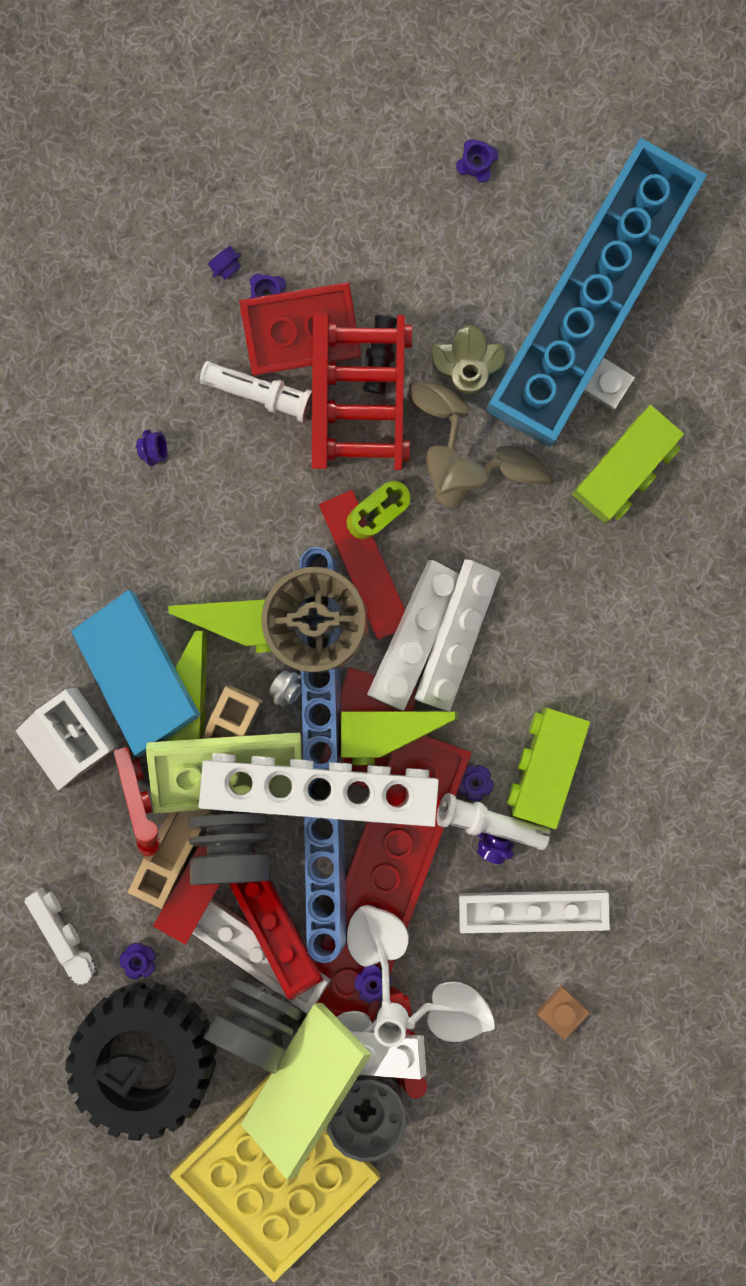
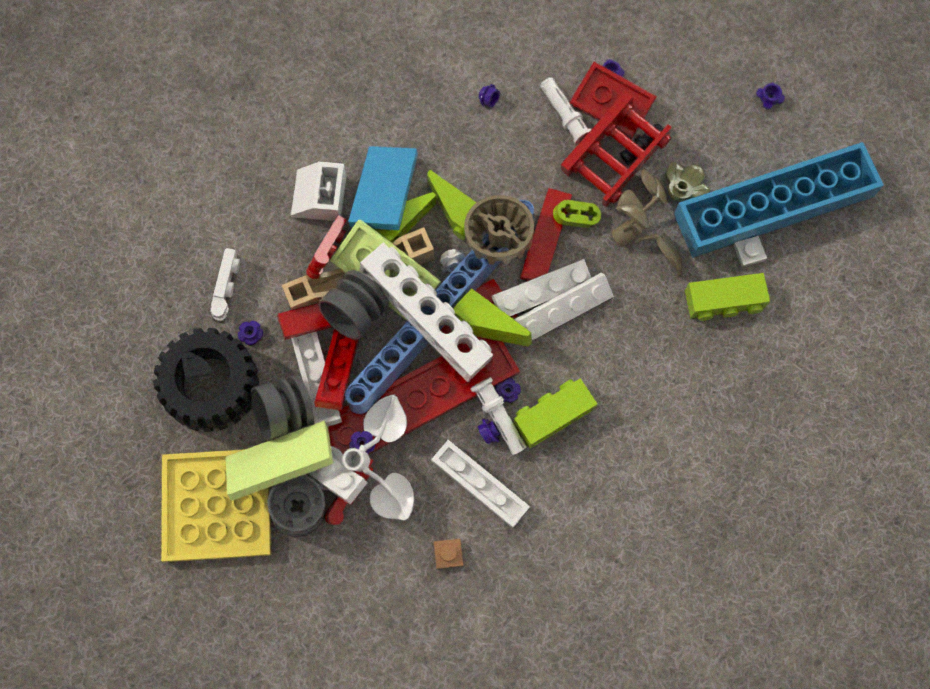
camera: 35 degrees right, 15 degrees down
dark purple plate [208,246,242,280] -> none

